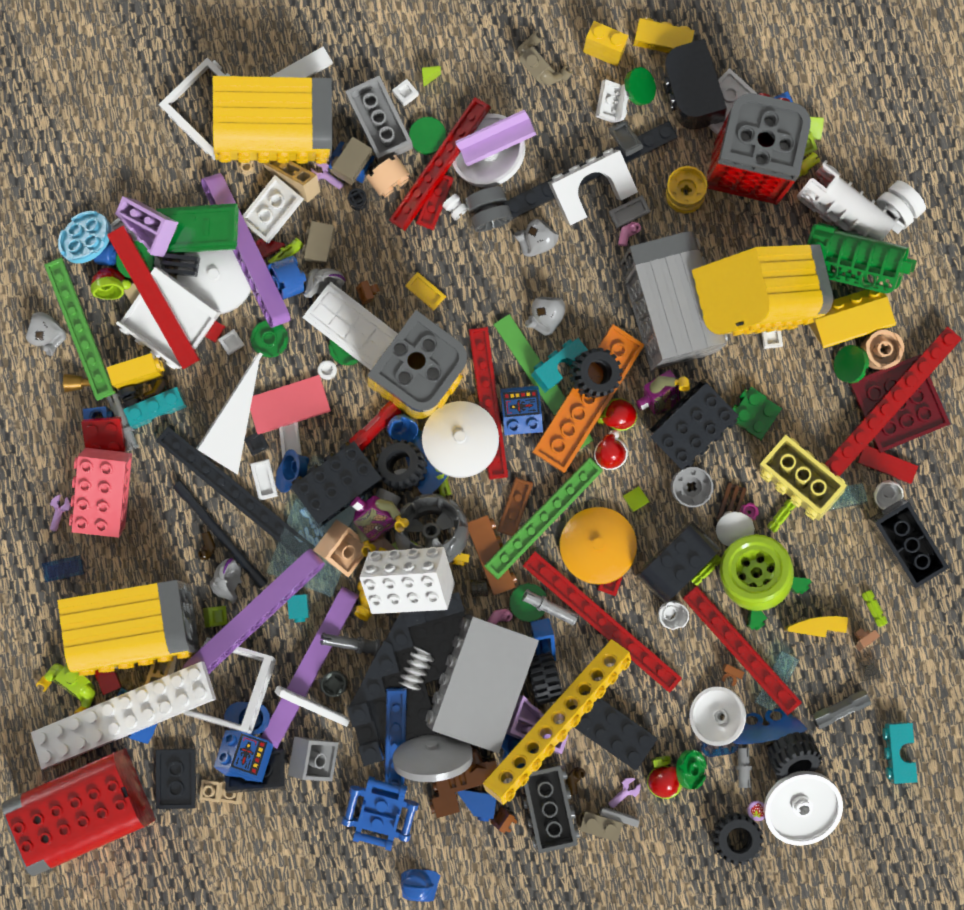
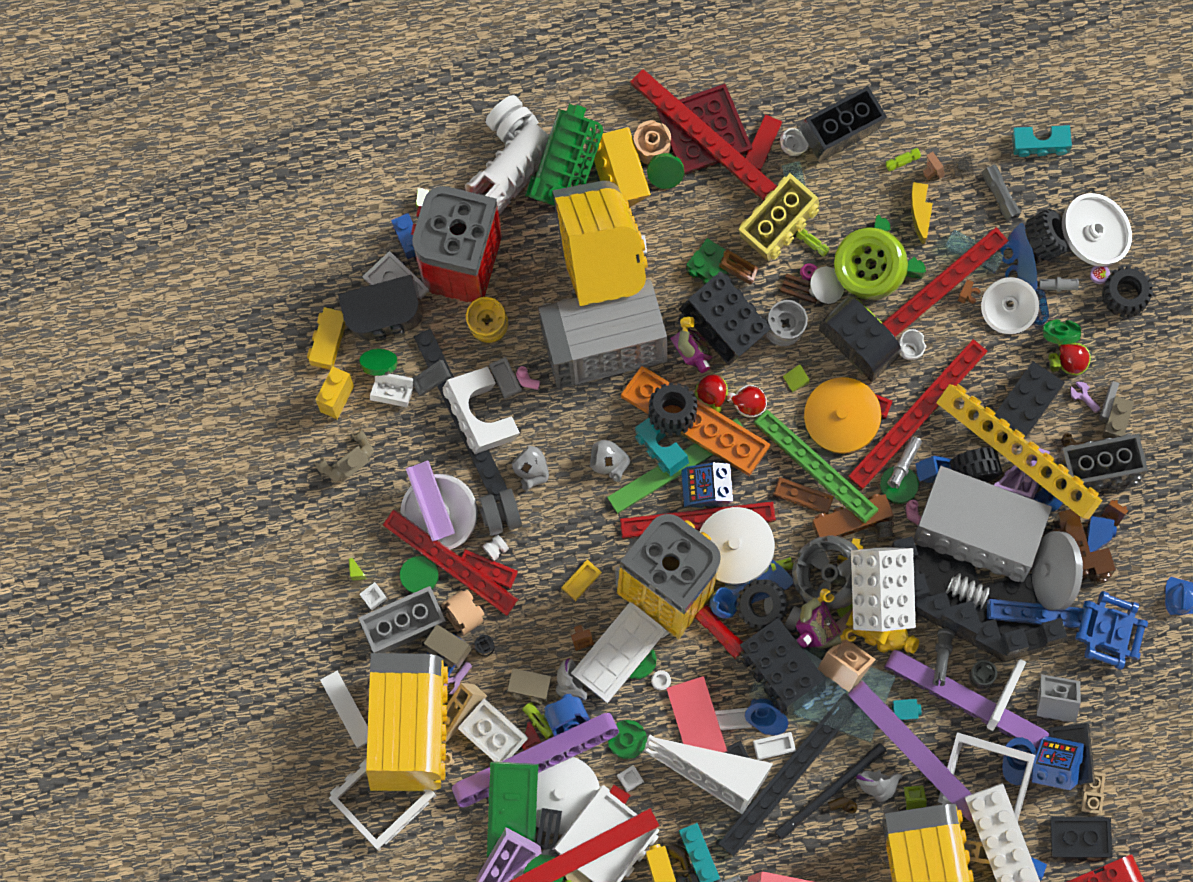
camera: 80 degrees left, 10 degrees down
none -> dark orange tile [719,249,758,285]

